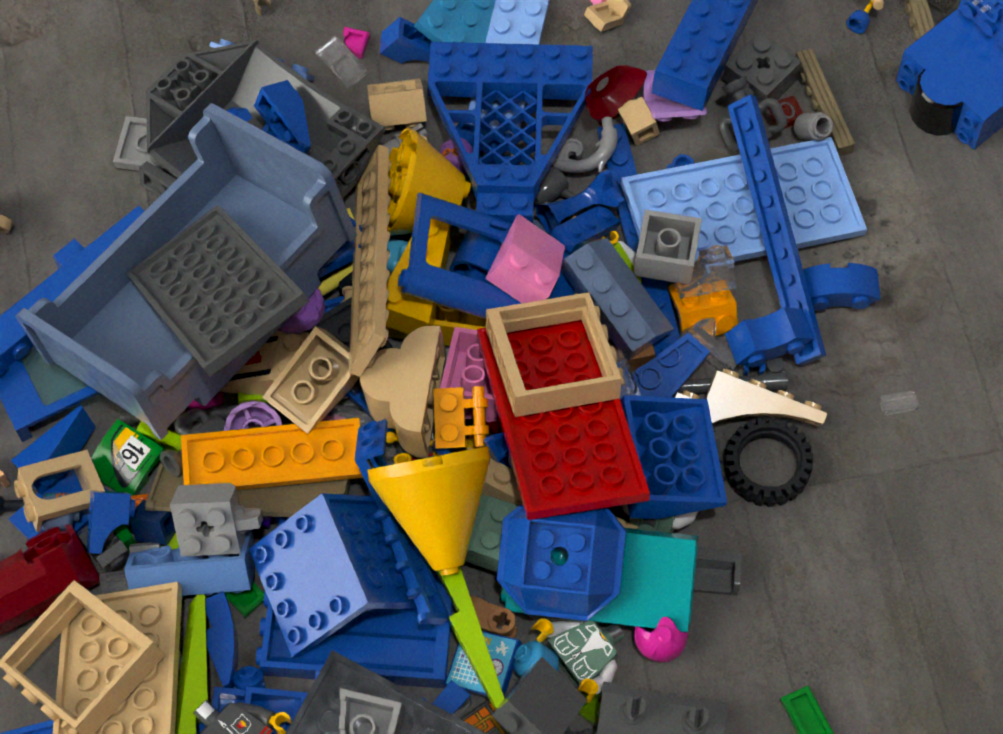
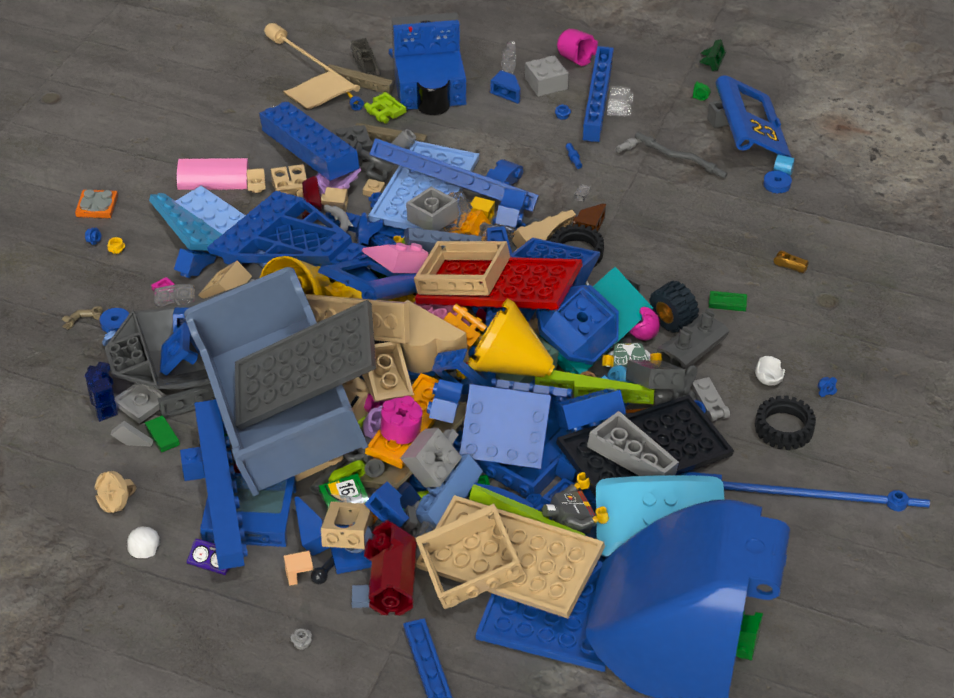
camera: 60 degrees left, 20 degrees down
none -> clear blue hips [85,362,118,422]
none -> blue piece [100,308,129,333]
none -> light grey tile [111,421,153,446]
none -> green tile [145,415,180,453]
none -> tan hips [271,164,307,198]
none -> tan plate [363,179,385,196]
none -> lime plate [364,92,406,124]
none -> dark pink brick [380,396,423,444]
none -> blue brick [426,379,464,423]
none -> yellow brick [467,197,495,222]
none -> blue brick [553,388,626,432]
none -> blue bar [565,143,582,169]
none -> reddish brown slope [572,203,606,232]
none -> black wheel [649,280,699,333]

